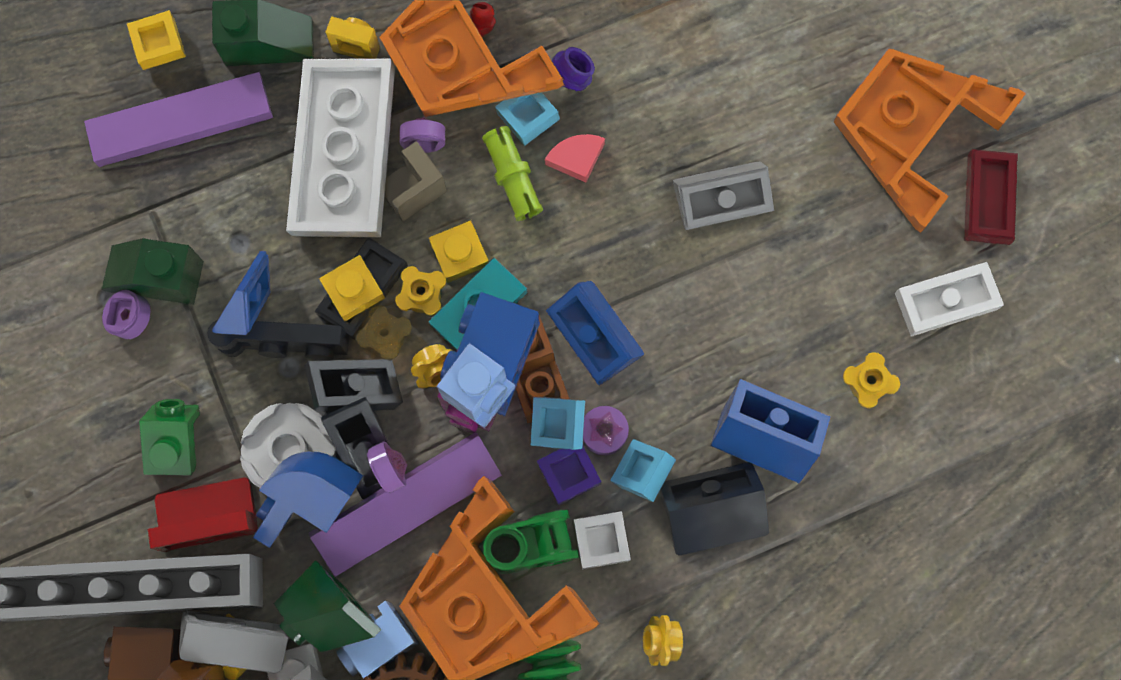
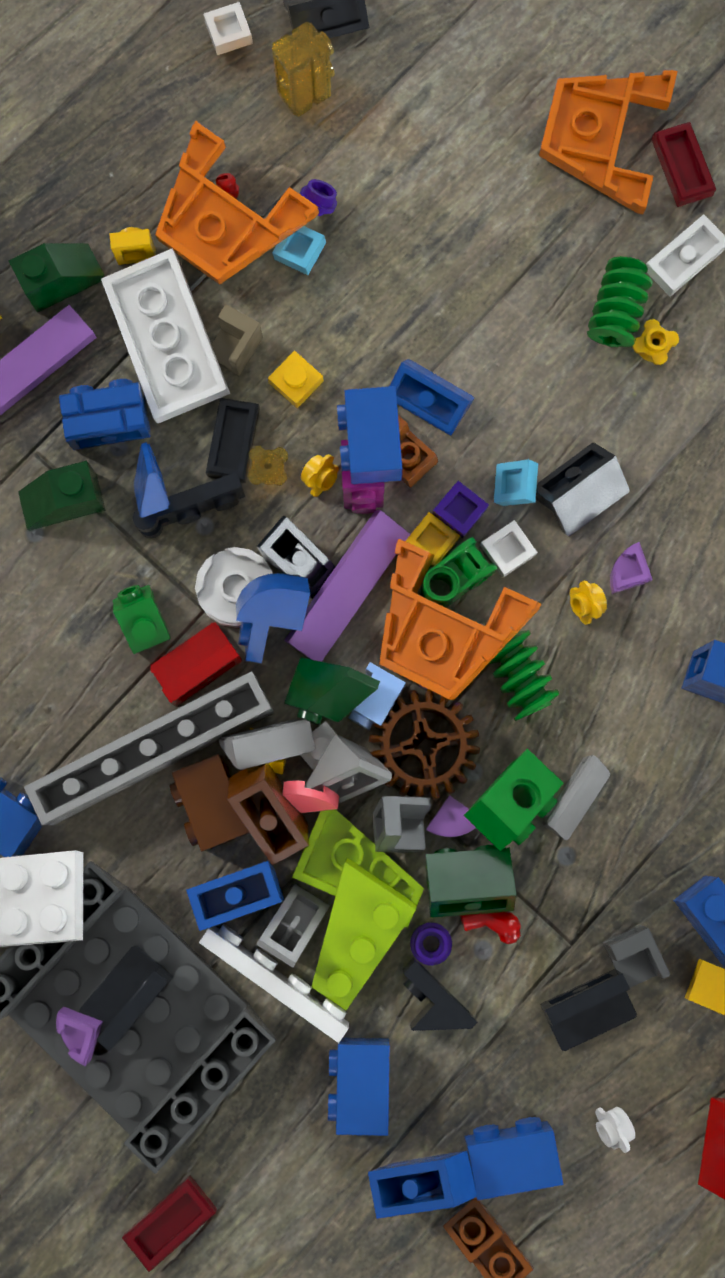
camera: 25 degrees left, 5 degrees up
medium lavender tile [102,290,151,339] -> none
black slope [304,359,403,416] -> none
yellow plate [319,255,385,322] -> none
medium lavender tile [367,441,407,493] -> none
yellow plate [395,266,446,316] -> none
medium lavender tile [400,117,445,153] -> none
teal plate [428,258,528,352] -> none
light blue brick [437,343,515,429] -> none
lime pin [482,126,543,221] -> none
medium azure plate [531,397,585,450] -> none
coral tile [545,134,605,183] -> none
medium lavender tile [583,406,629,455] -> none
light grey slope [673,161,774,230] -> none
blue brick [710,379,830,483] -> none
none -> blue brick [59,379,151,450]
none -> yellow tile [406,512,460,567]
none -> green piece [587,256,653,347]
none -> medium lavender tile [610,542,653,594]

